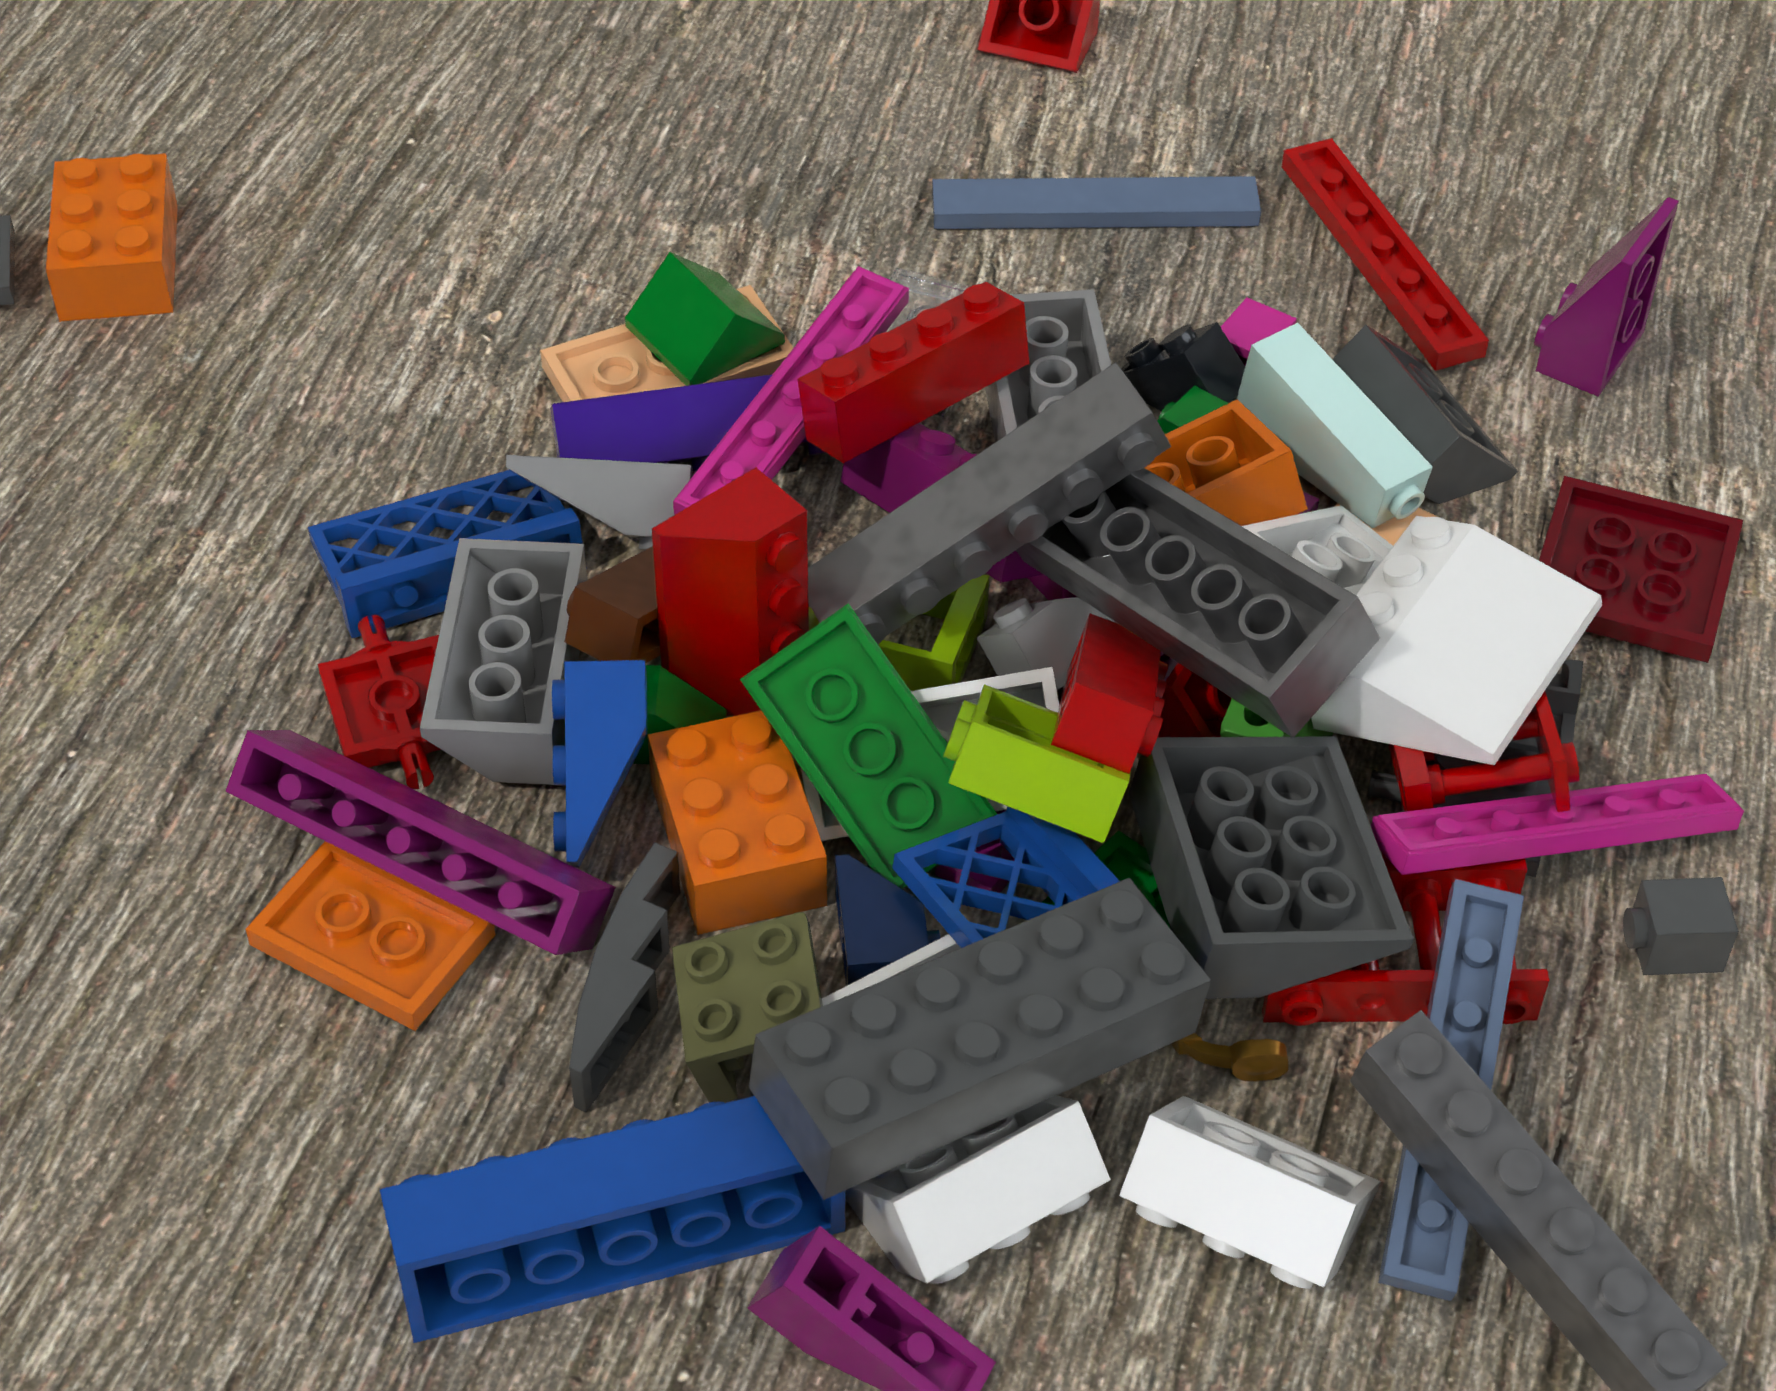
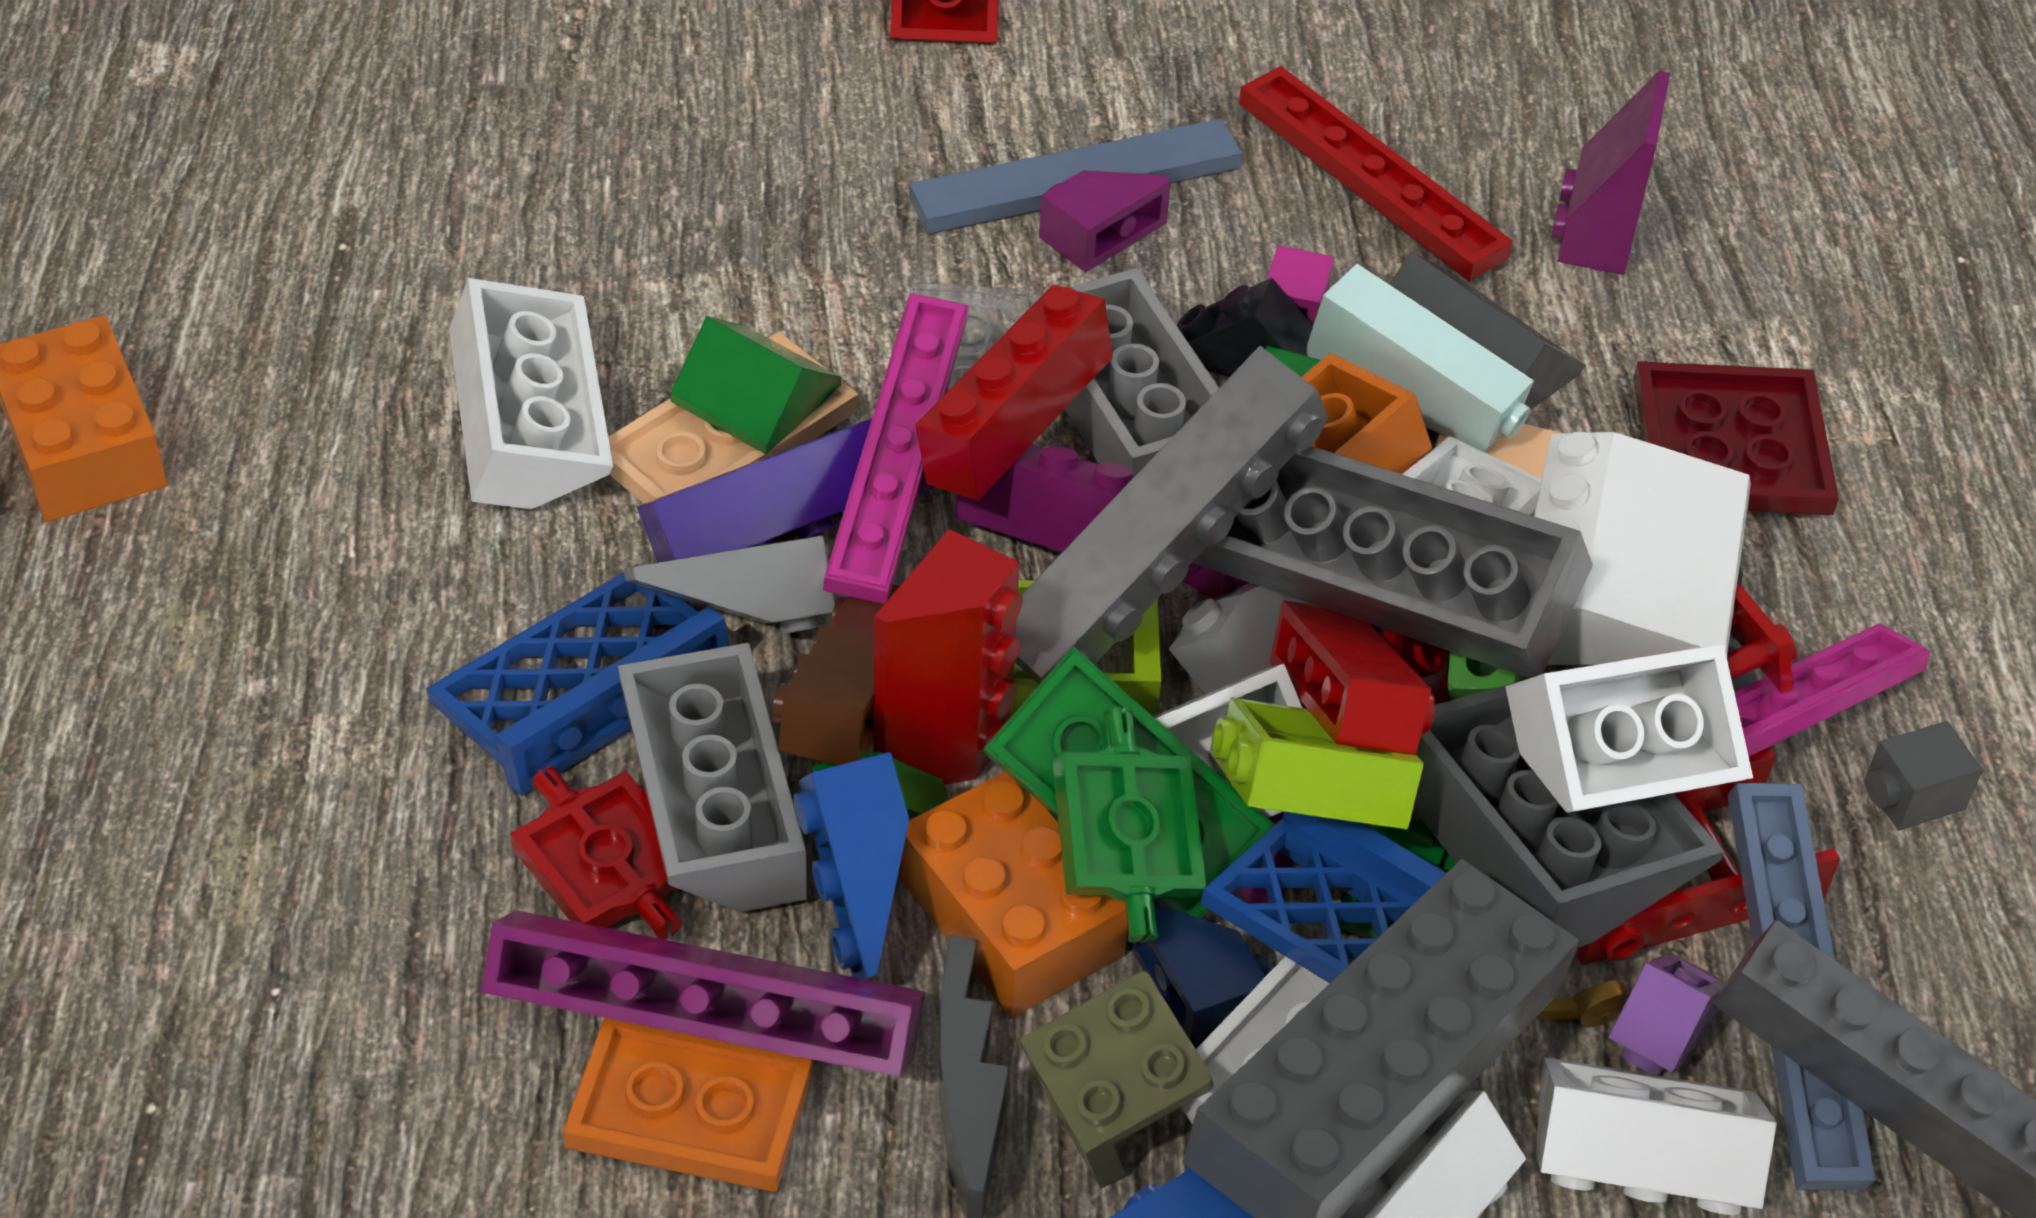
camera: 20 degrees left, 0 degrees up
none -> white slope [449,278,613,509]
none -> magenta slope [1039,170,1171,273]
none -> green plate [1052,706,1206,943]
none -> white slope [1505,644,1753,813]
none -> medium lavender slope [1608,953,1726,1075]

